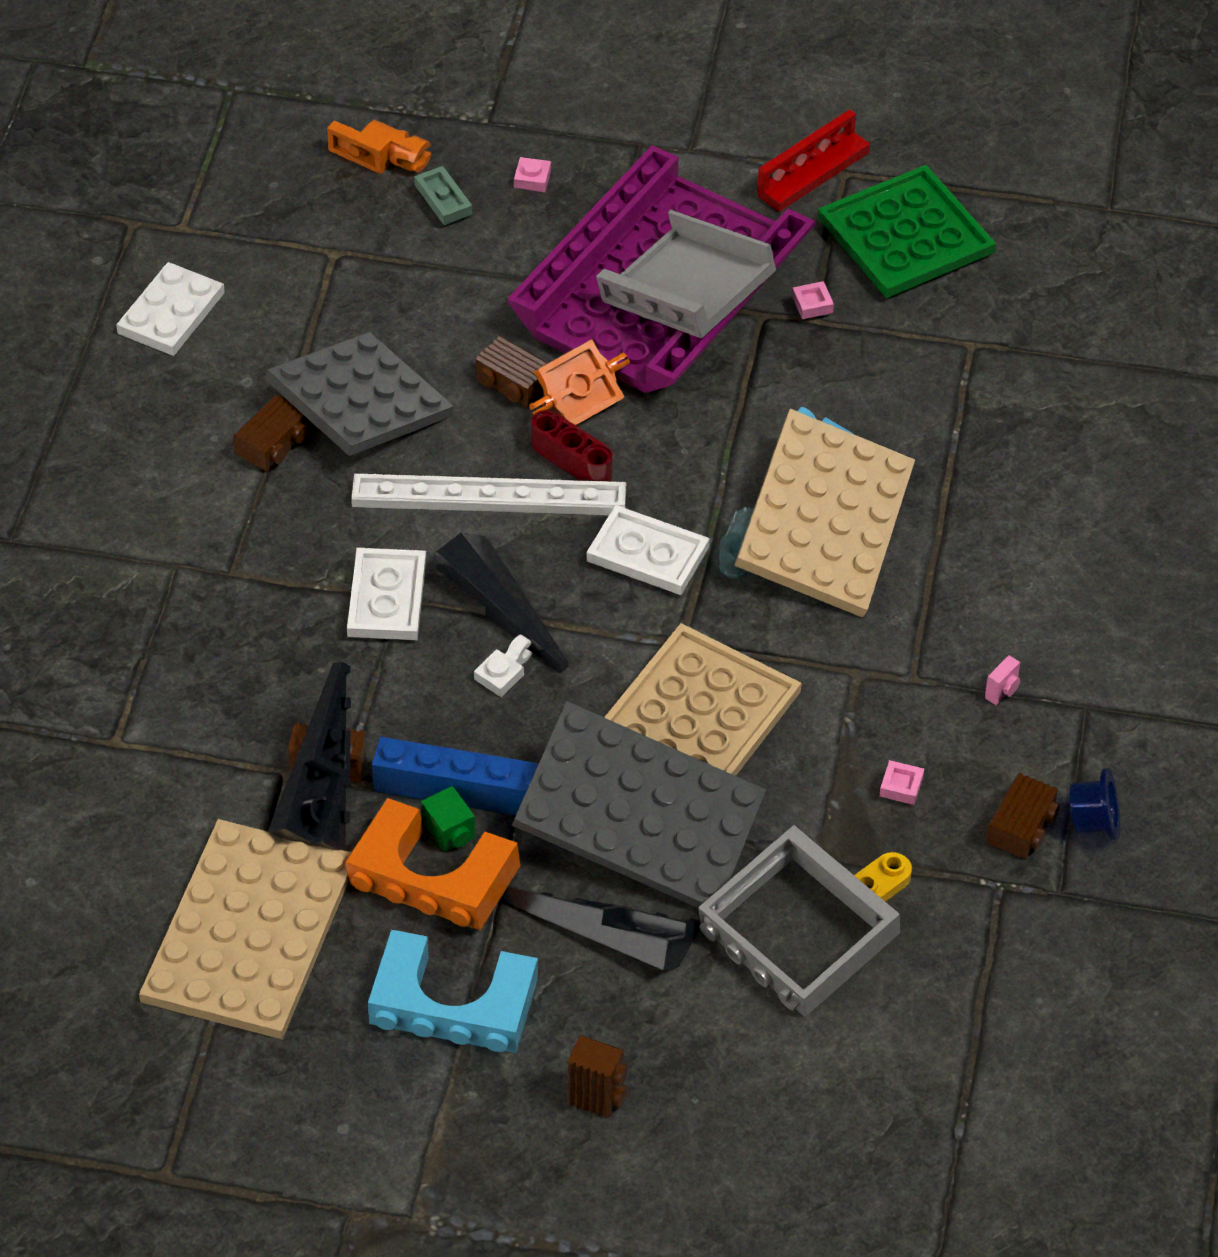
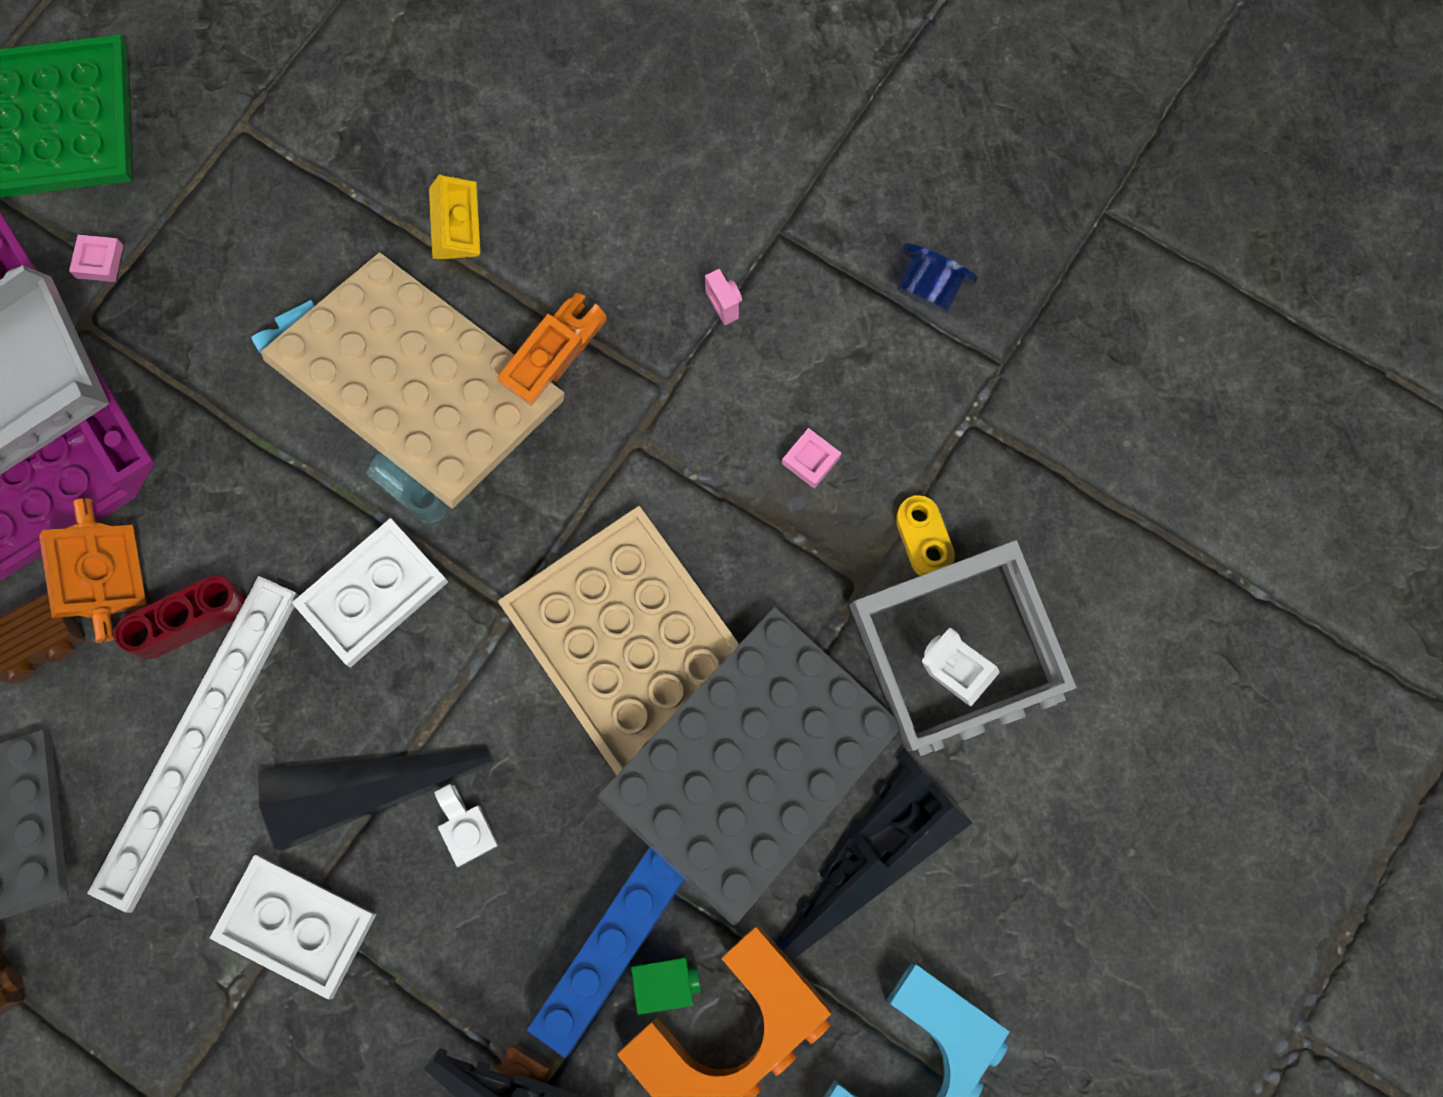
camera: 65 degrees left, 25 degrees up
reddish brown brick [568,1035,628,1119] -> none
reddish brown brick [986,773,1060,859] -> none
none -> yellow slope [429,175,480,259]
none -> orange plate [497,293,607,407]
none -> white bracket [922,628,999,706]

